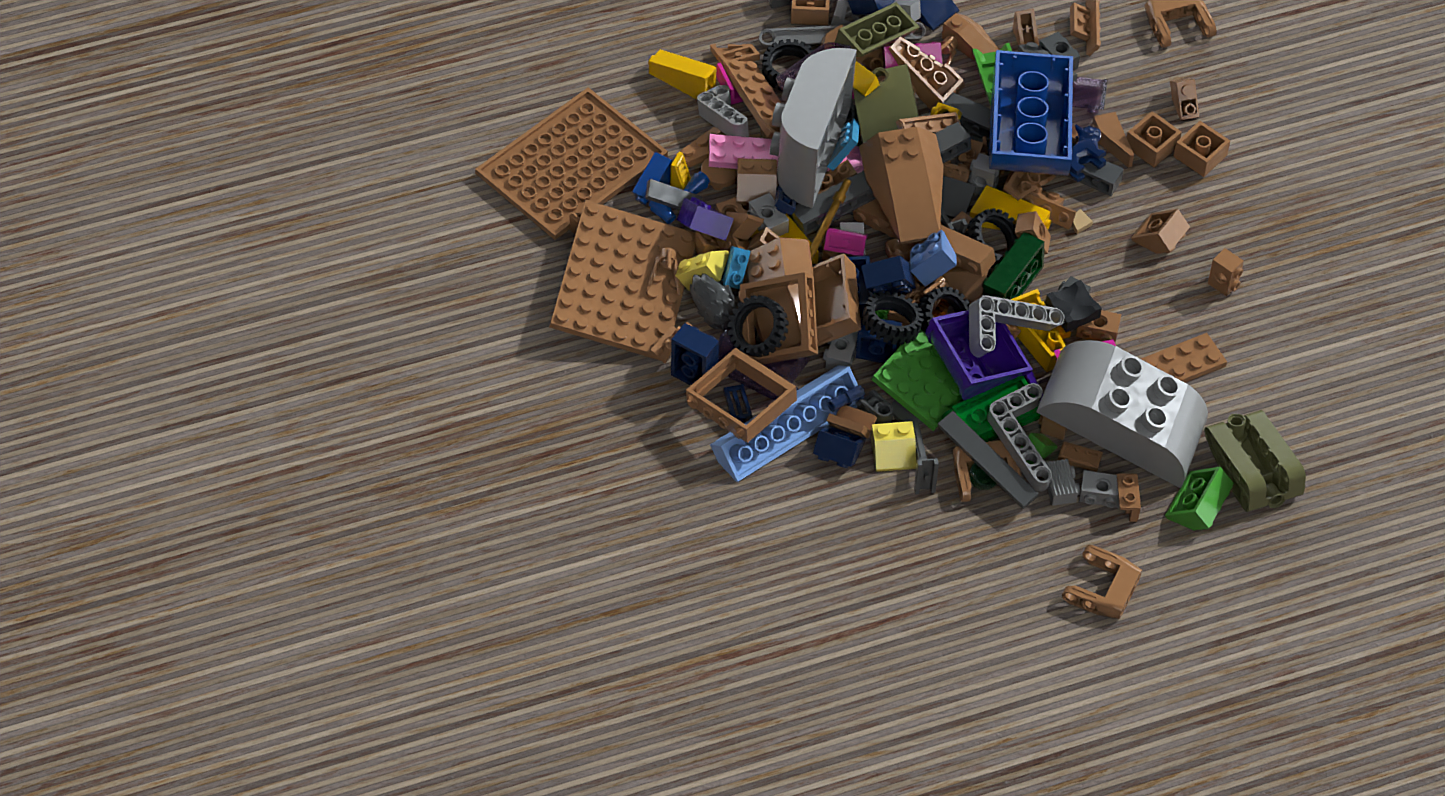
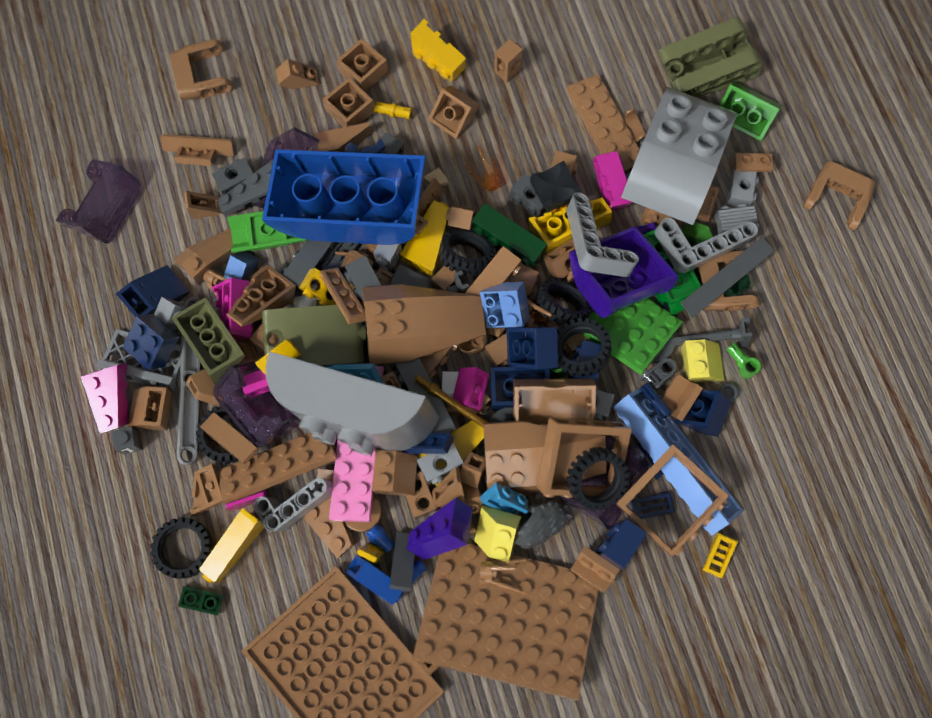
camera: 85 degrees left, 20 degrees up
none -> black tyre [150,517,214,579]
none -> dark green slope [178,586,224,616]
none -> medium nougat slope [200,413,259,464]
none -> medium blue slope [224,251,260,280]
none -> yellow pin [375,101,412,119]
none -> yellow wedge [411,18,466,82]
none -> clear orange plant [466,146,501,192]
none -> yellow slope [703,532,738,578]
none -> dark grey tile [718,383,739,402]
none -> bright green pin [726,342,761,379]

